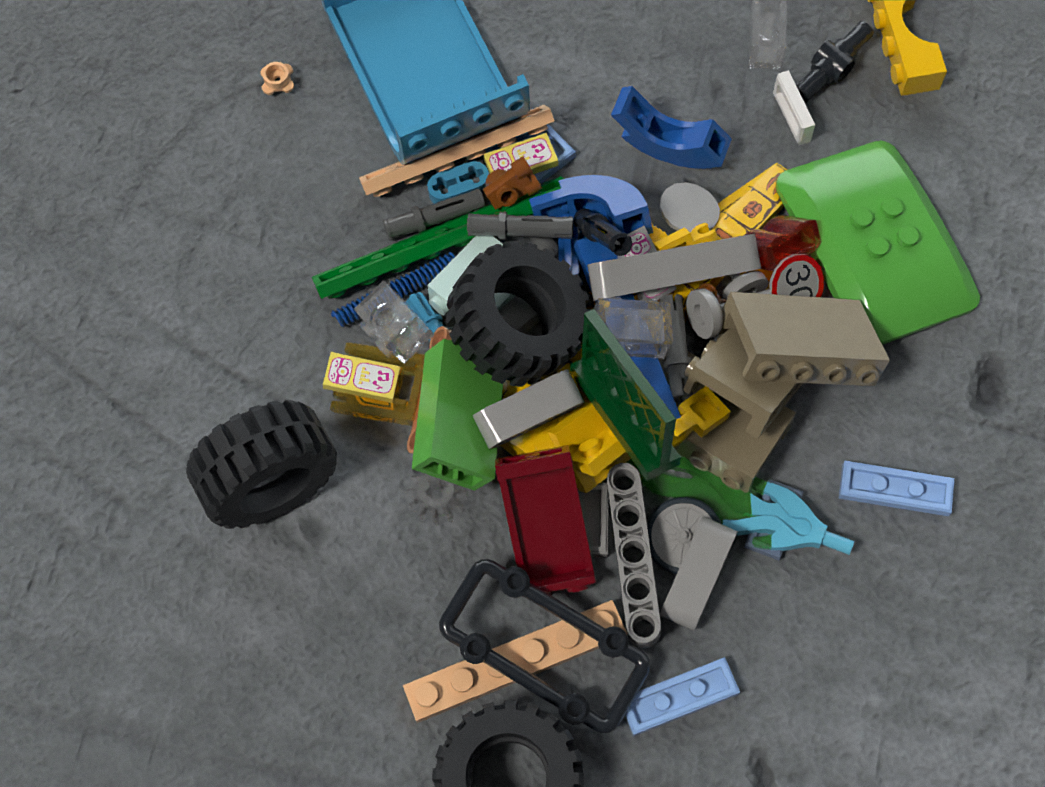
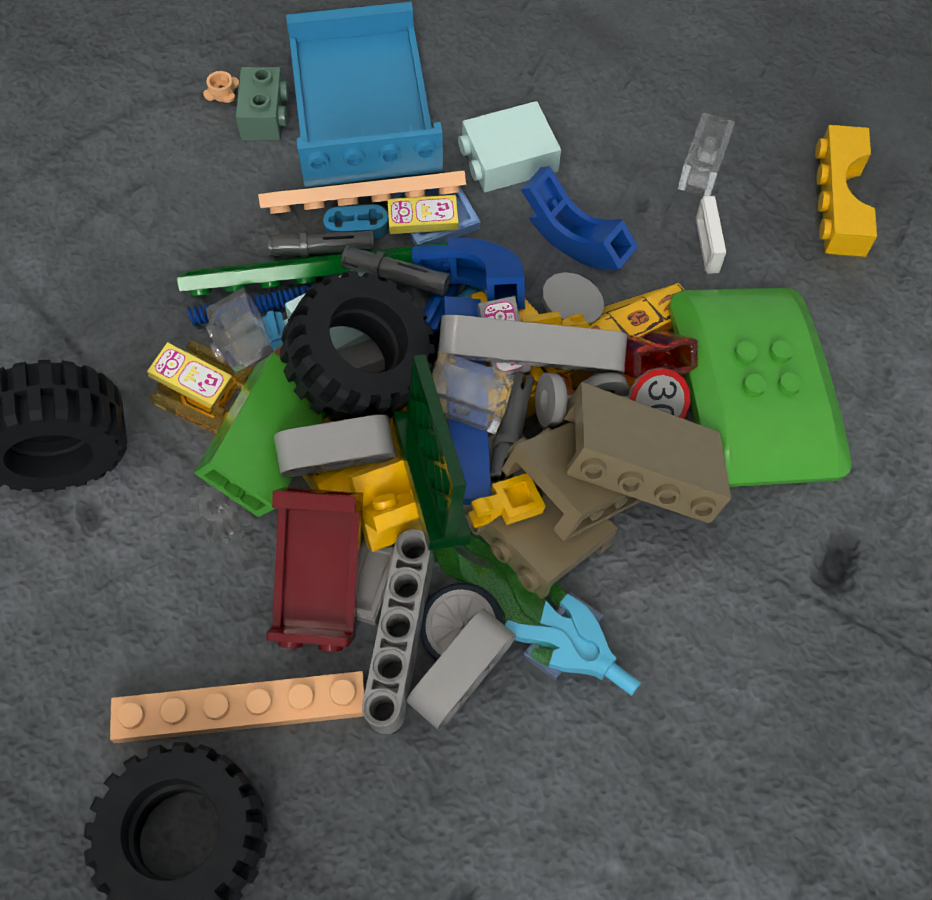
camera: 10 degrees right, 5 degrees down
black bar [439,559,650,733] -> none
dark orange plate [483,156,543,210] -> none
black pin [573,208,633,256] -> none
light blue tile [625,657,740,737] -> none
black pin [796,21,874,103] -> none
light blue tile [838,461,955,516] -> none
none -> sand green brick [236,67,289,140]
none -> light aqua brick [458,101,561,193]

